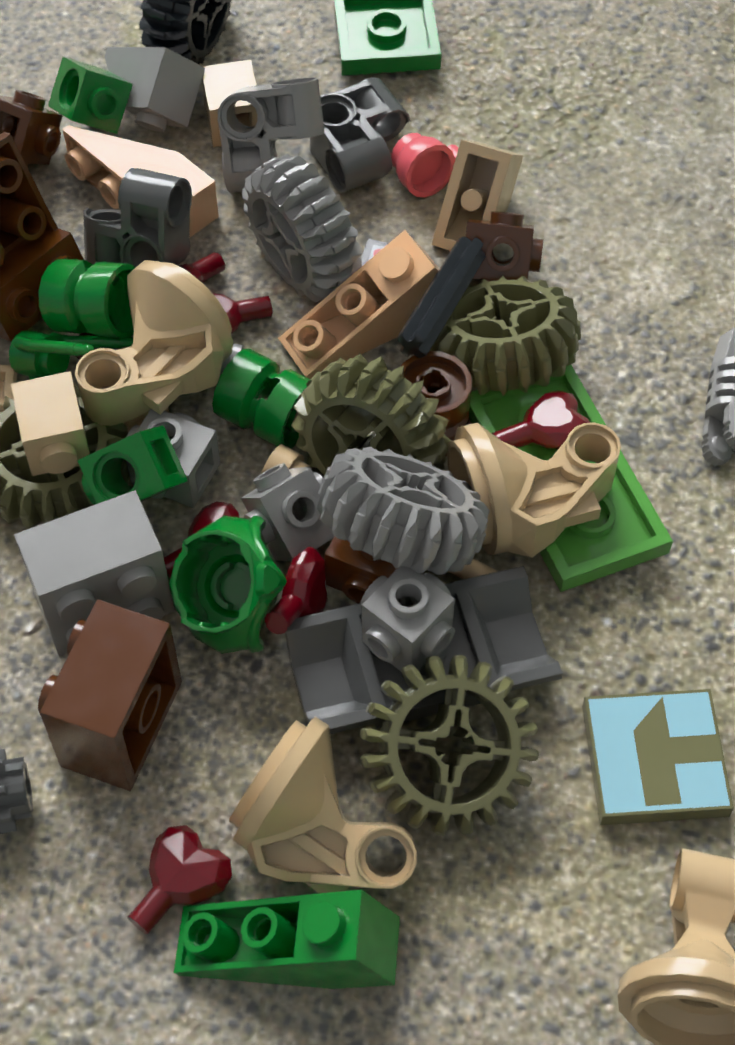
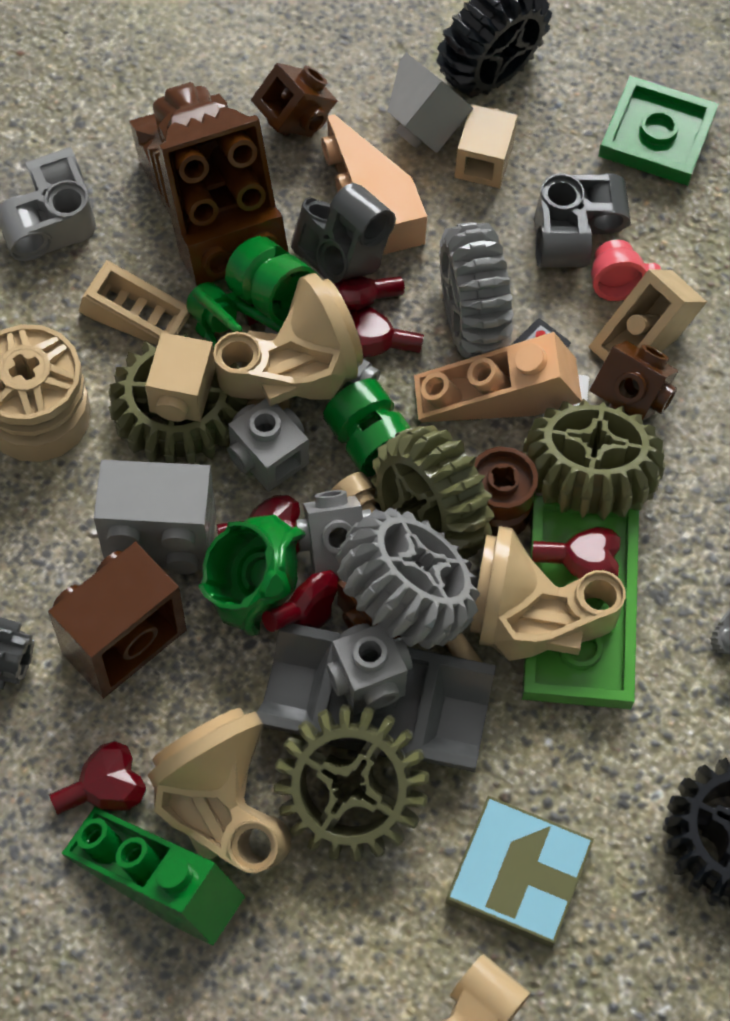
camera: 25 degrees right, 5 degrees up
green brick [48,56,133,134] -> none
green brick [77,425,188,505] -> none
light grey piece [217,77,325,193] -> none
black axle [397,236,486,358] -> none

